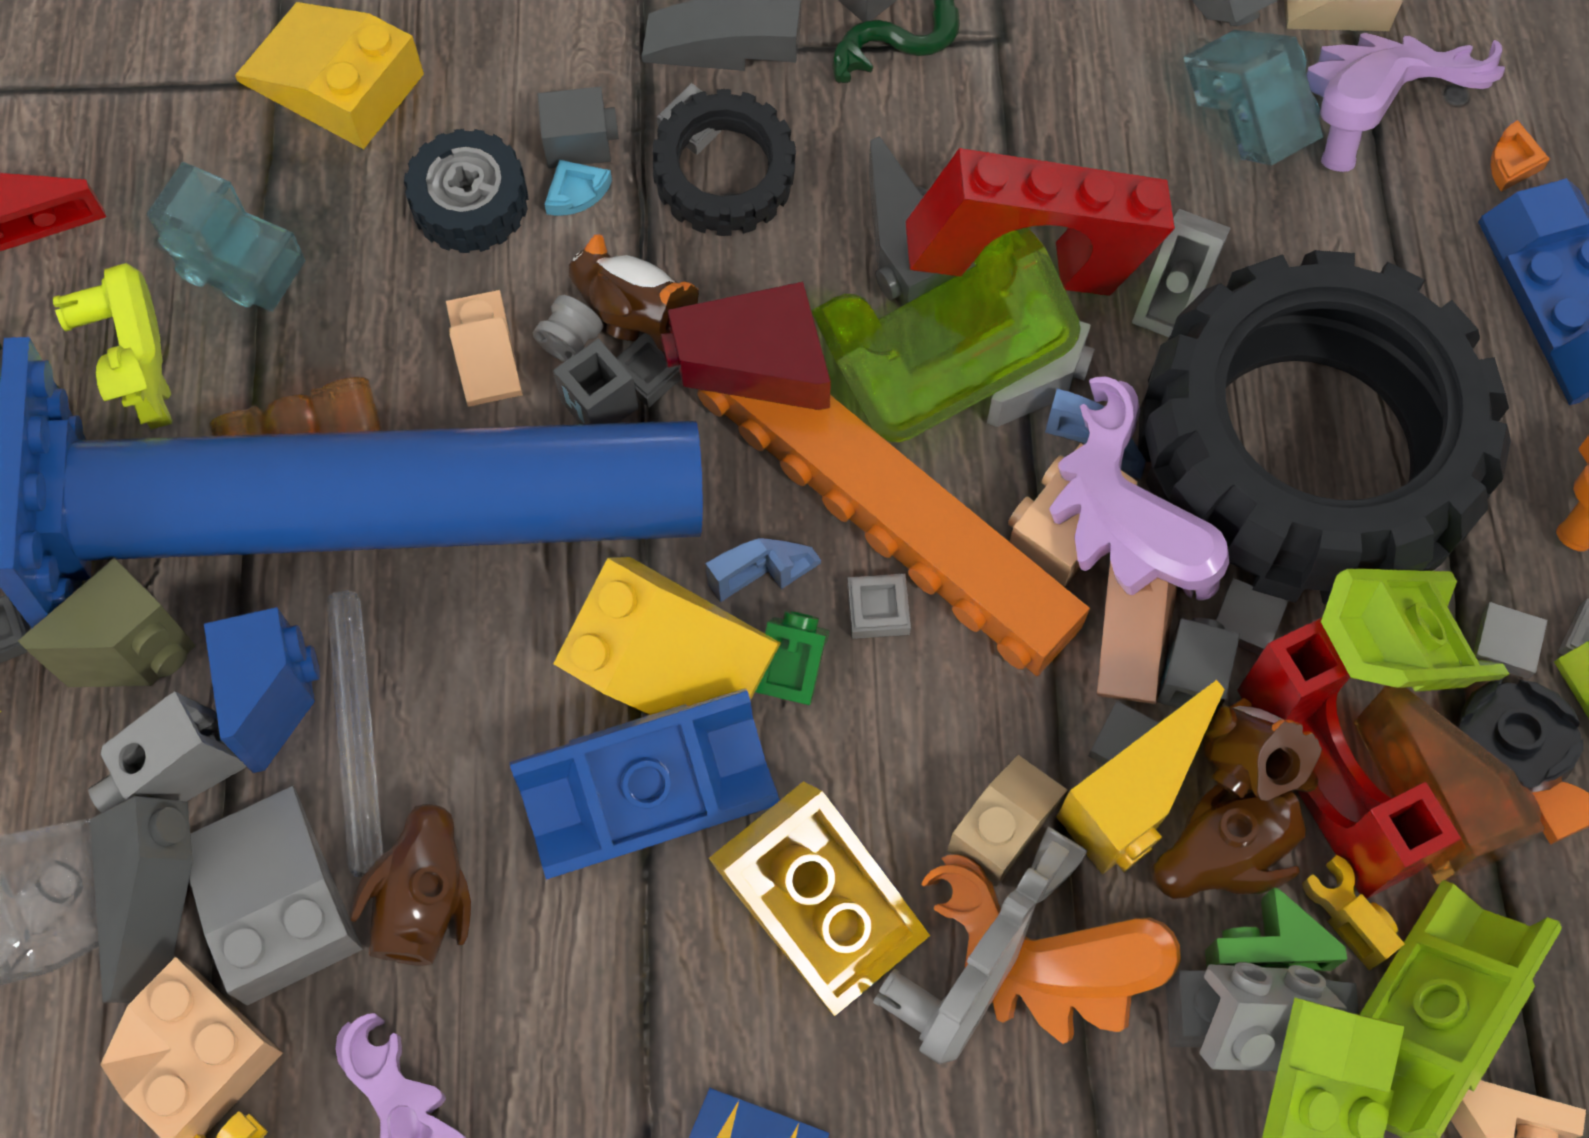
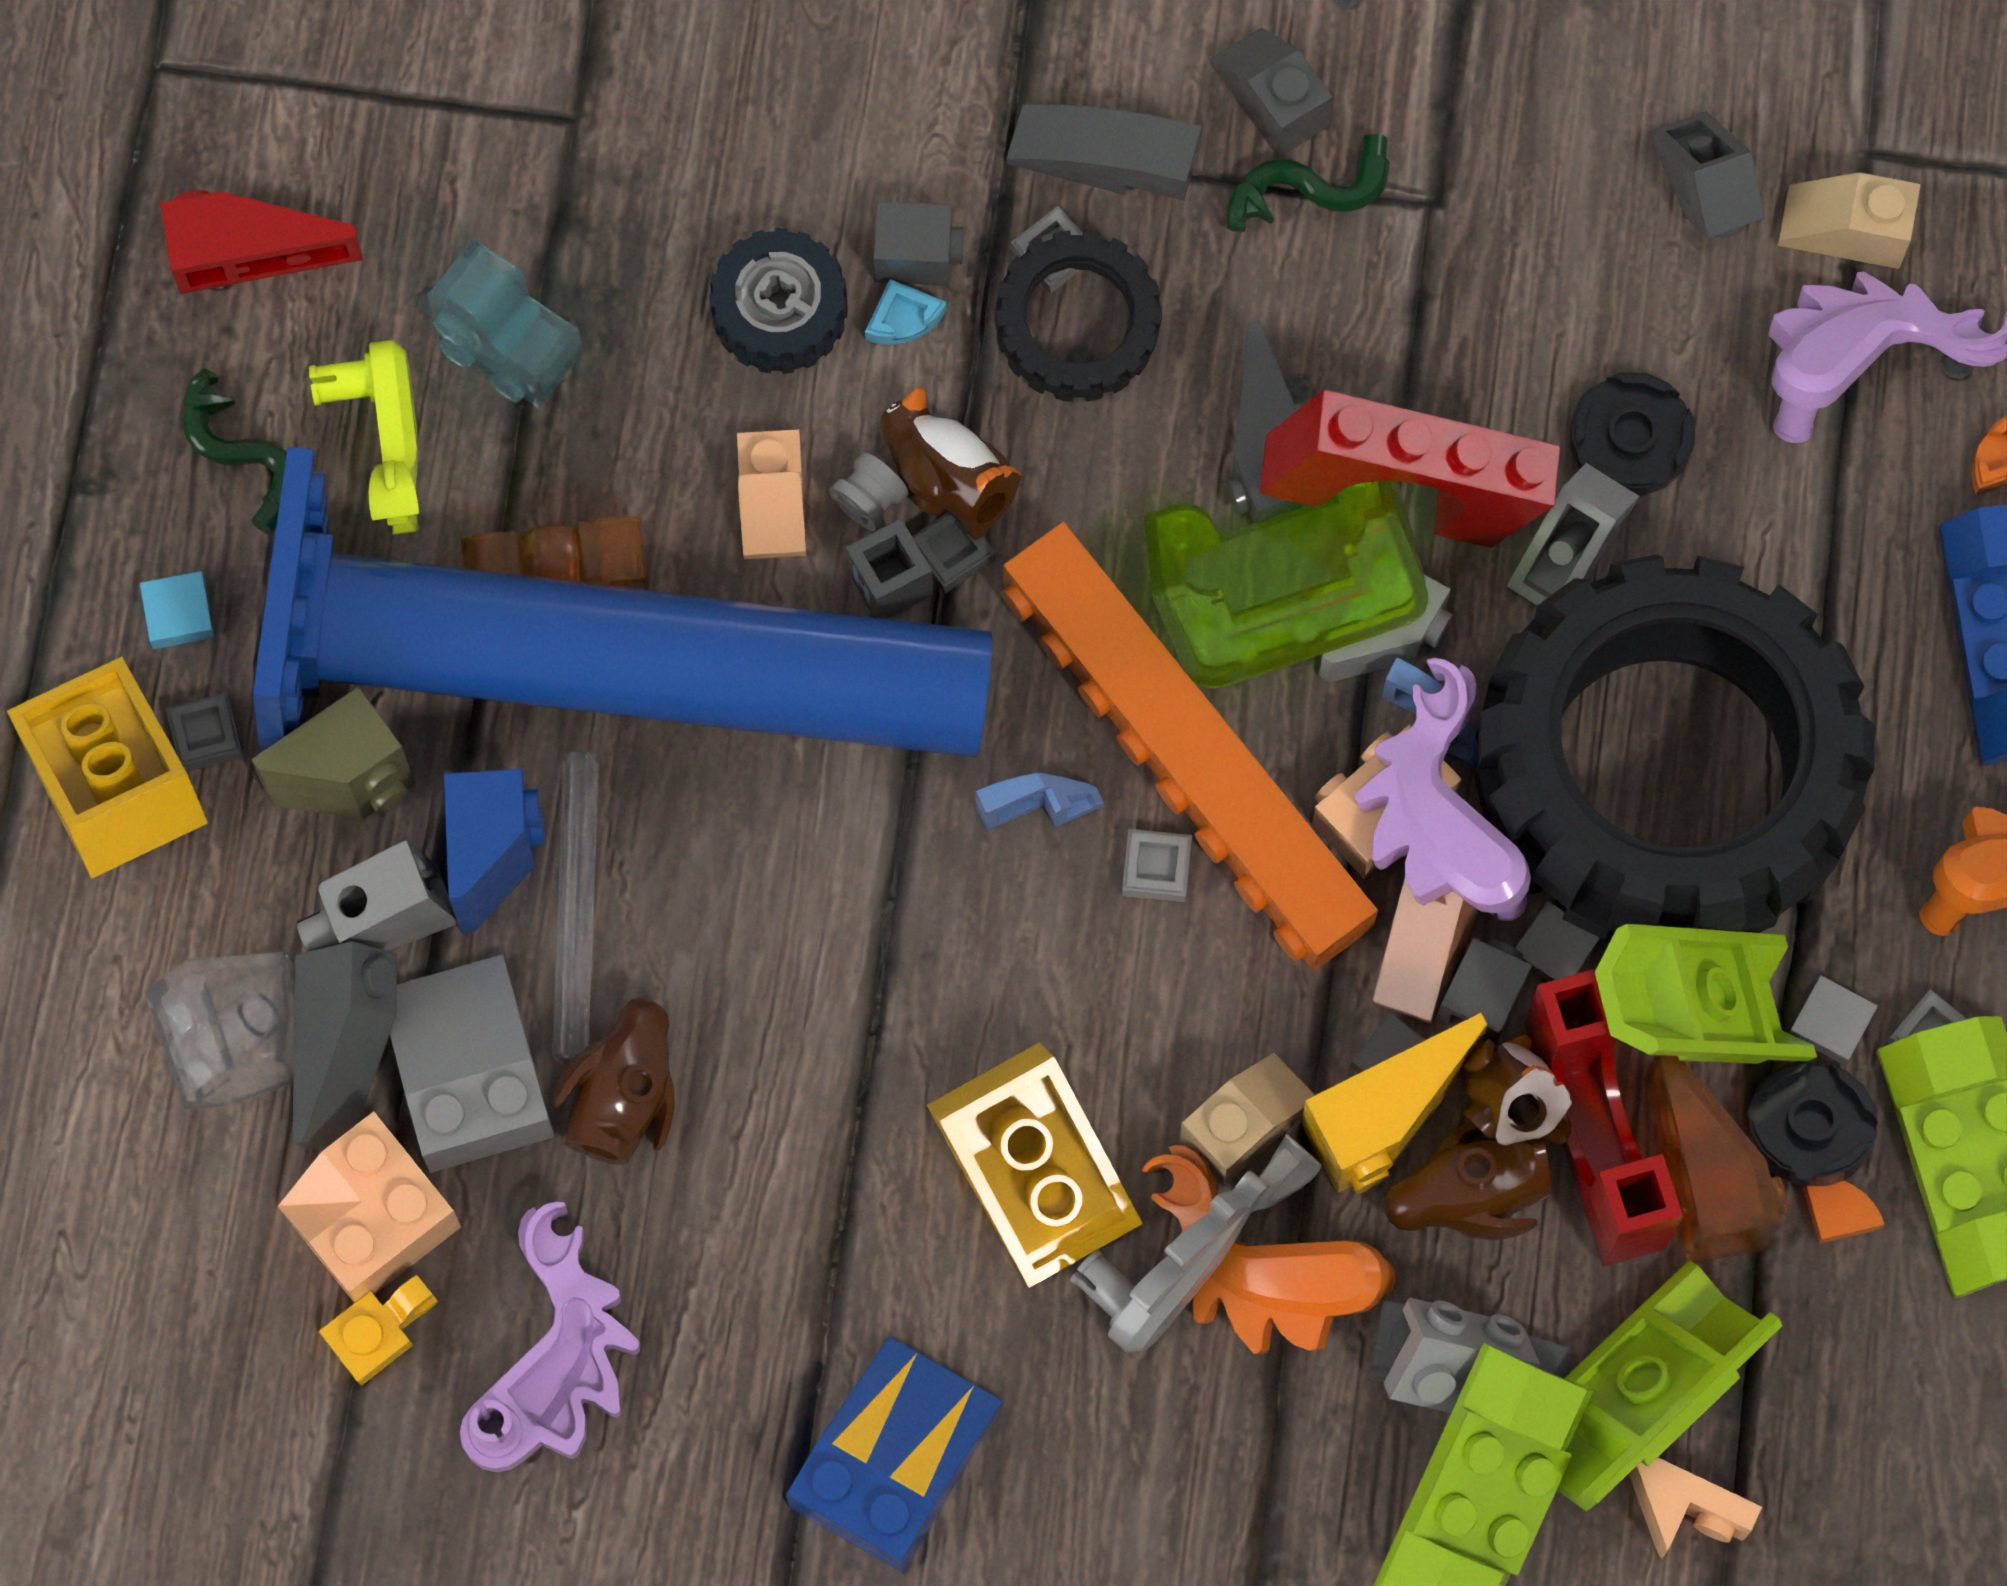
camera: 10 degrees right, 5 degrees up
yellow slope [235,2,424,150] -> none
blue piece [509,688,780,880] -> none
yellow slope [553,557,781,715] -> none
dark red slope [661,281,831,410] -> none
green bracket [755,610,830,705] -> none
clear light blue brick [1183,30,1323,166] -> none
bright green slope [1205,887,1347,971] -> none
yellow plate [1302,855,1405,970] -> none
none -> black tile [1570,372,1695,496]

